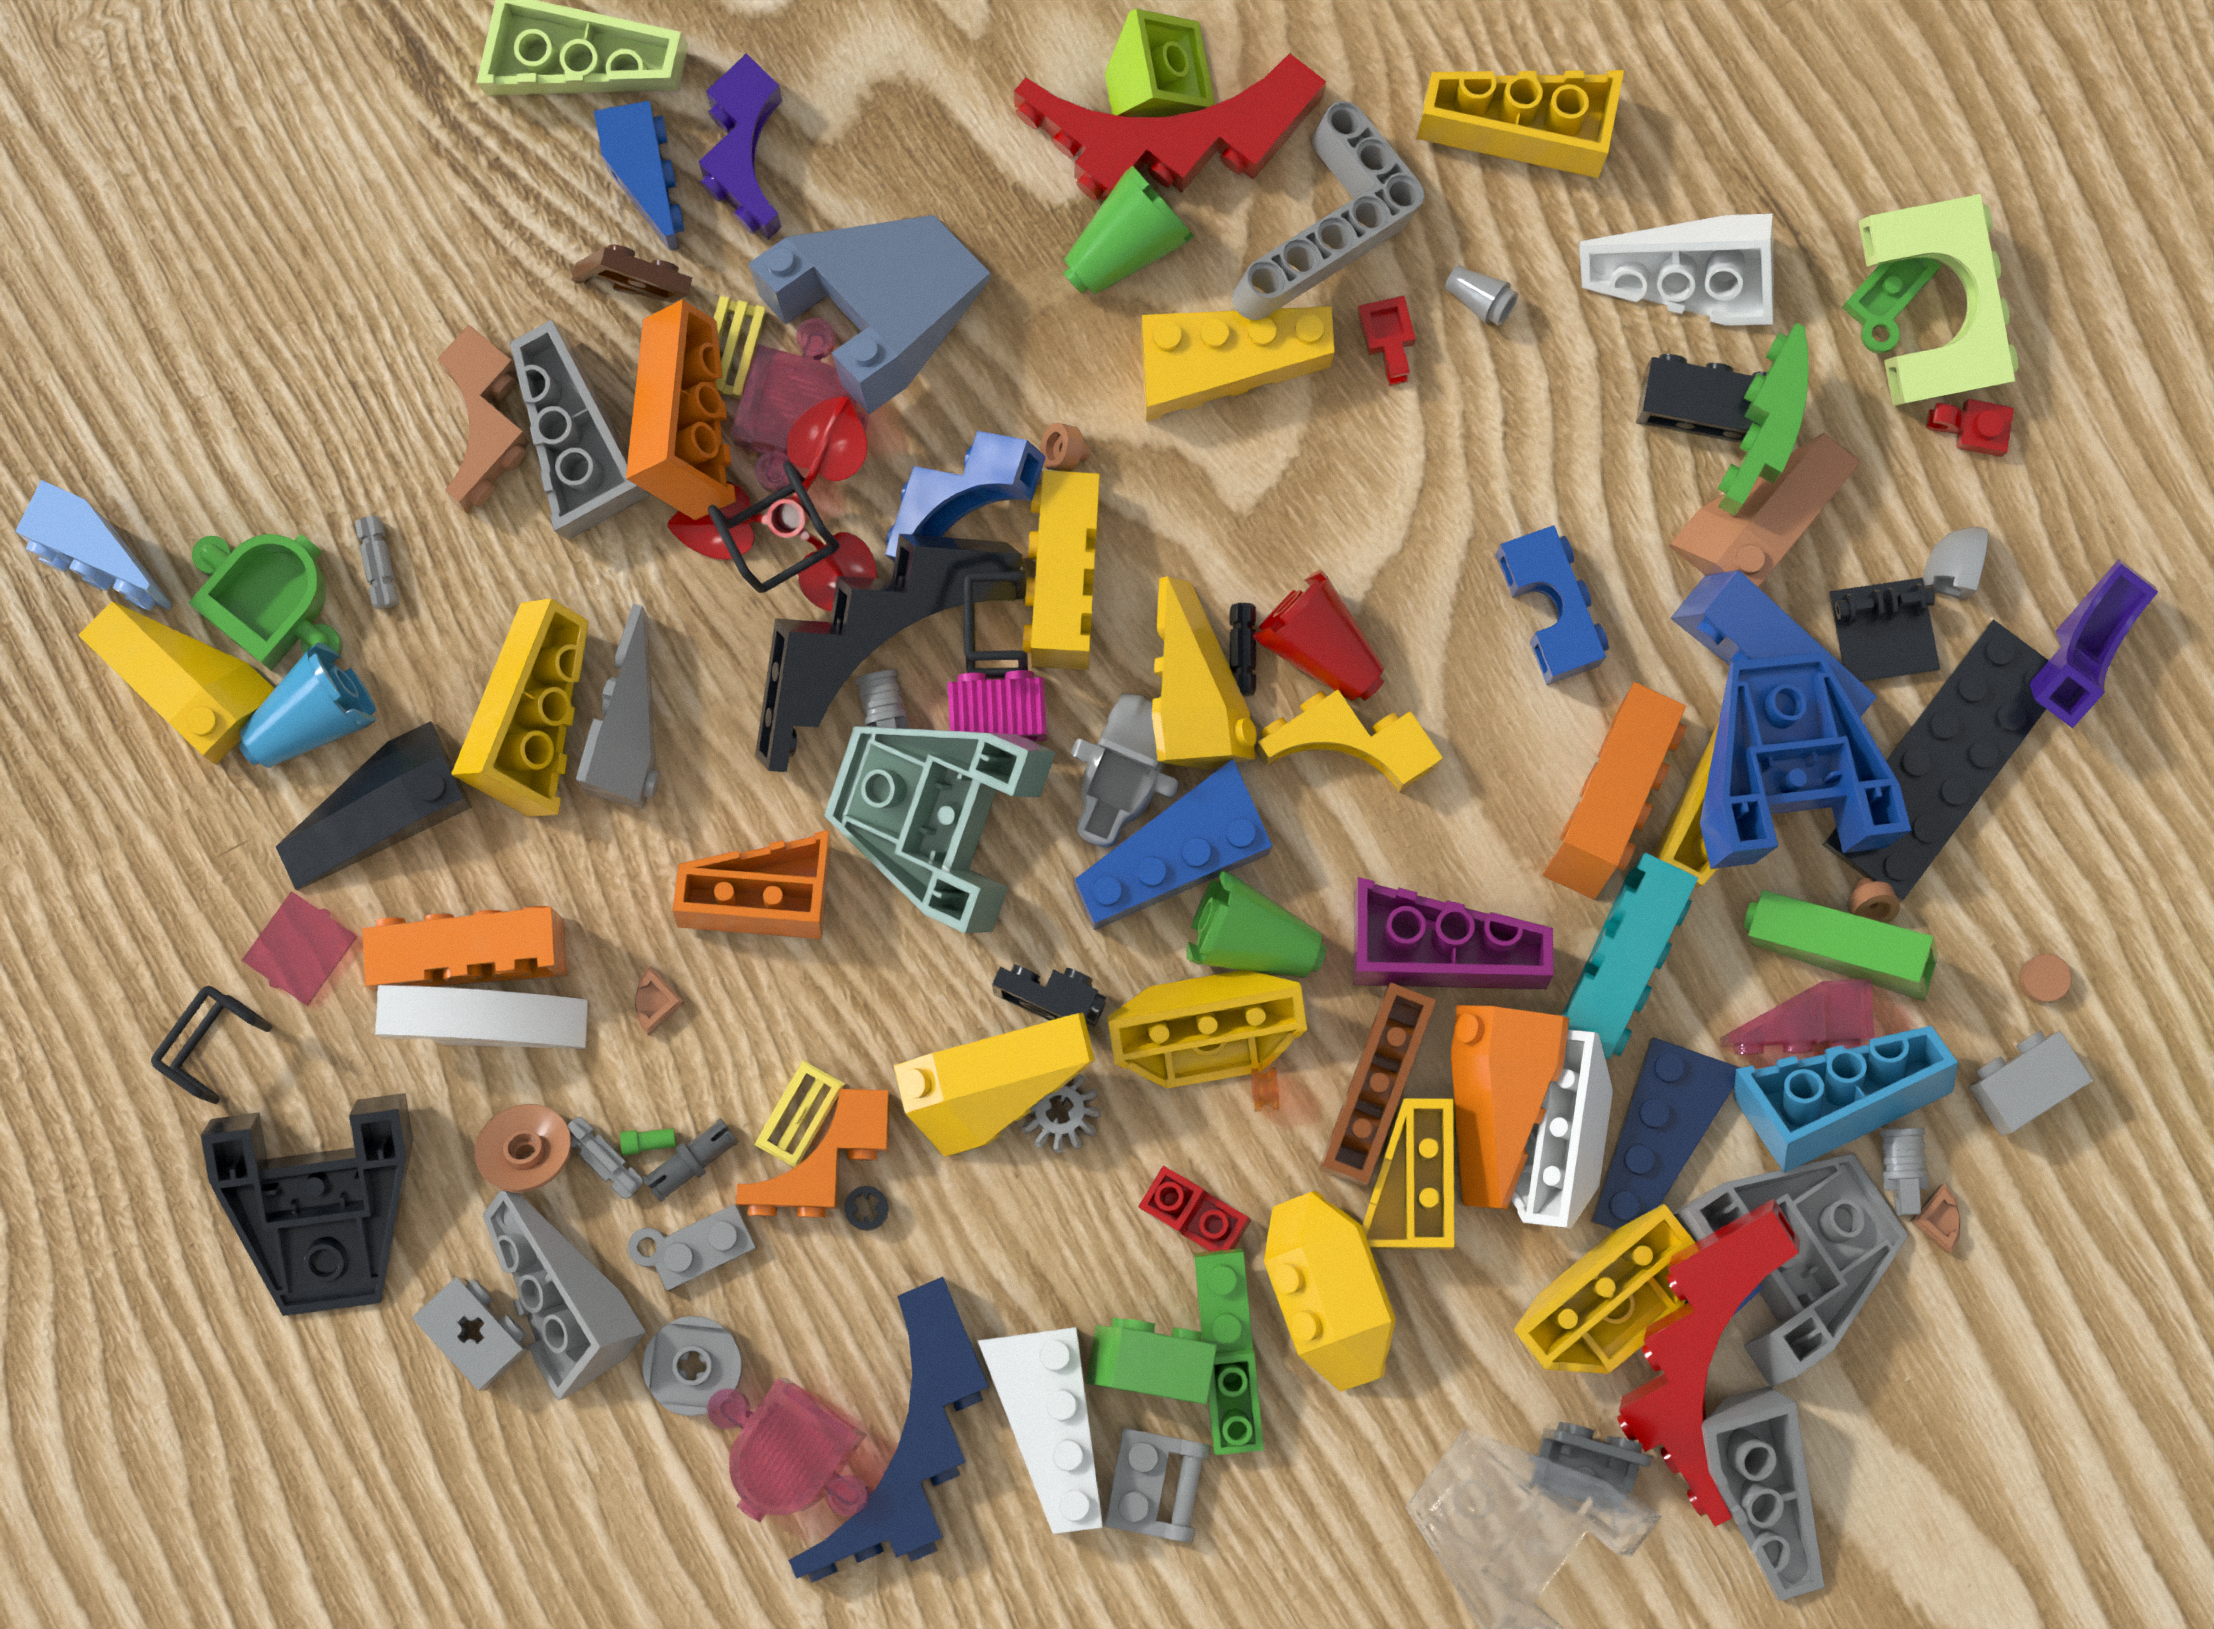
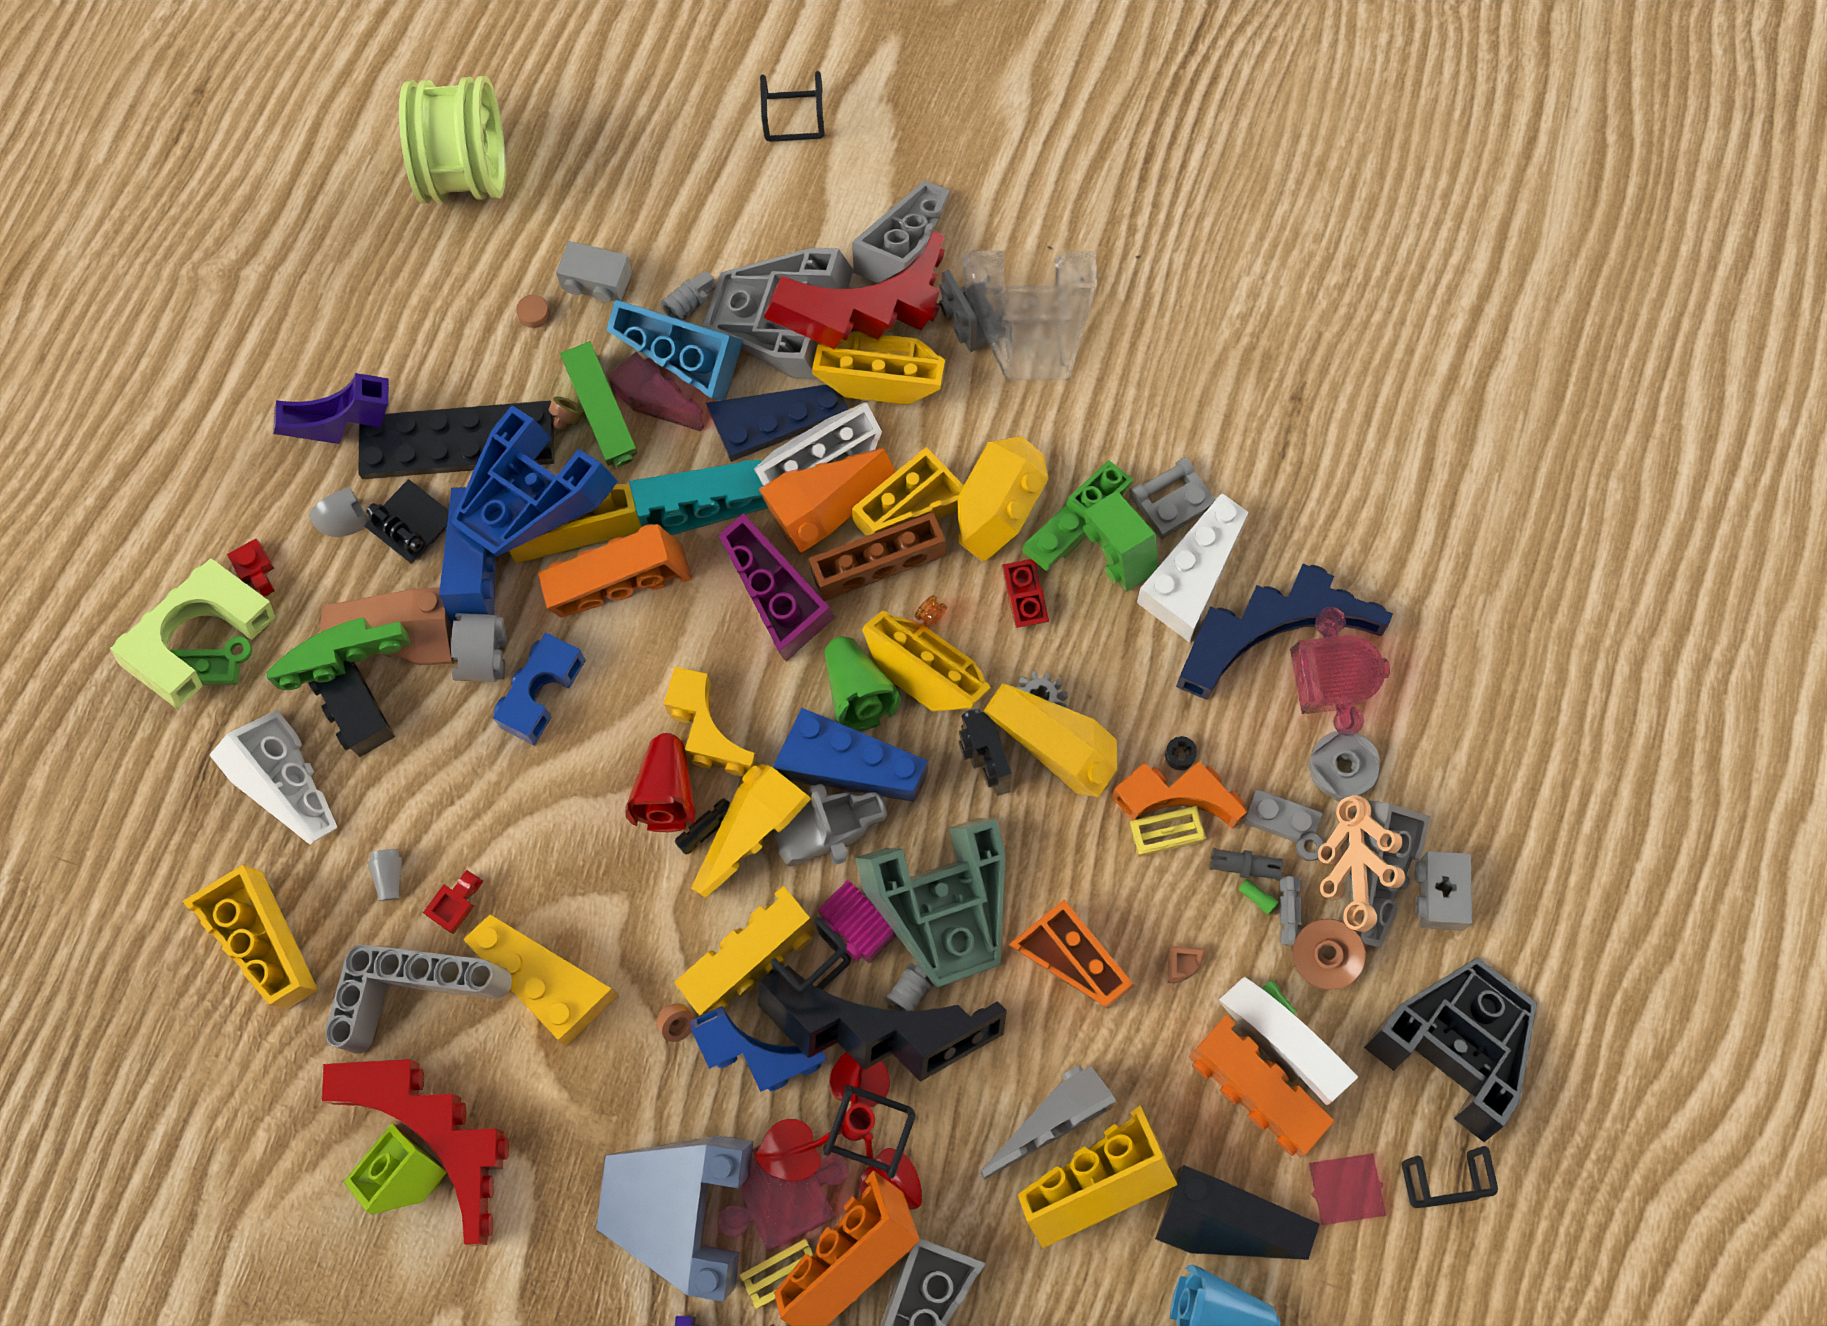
camera: 125 degrees left, 10 degrees down
bright green cone [1063,166,1195,295] -> none
nougat tile [1909,1184,1960,1253] -> none
none -> light grey brick [451,613,507,682]
none -> black piece [760,71,825,142]
none -> bright green piece [1261,979,1297,1014]
none -> light nougat plant [1318,795,1405,932]

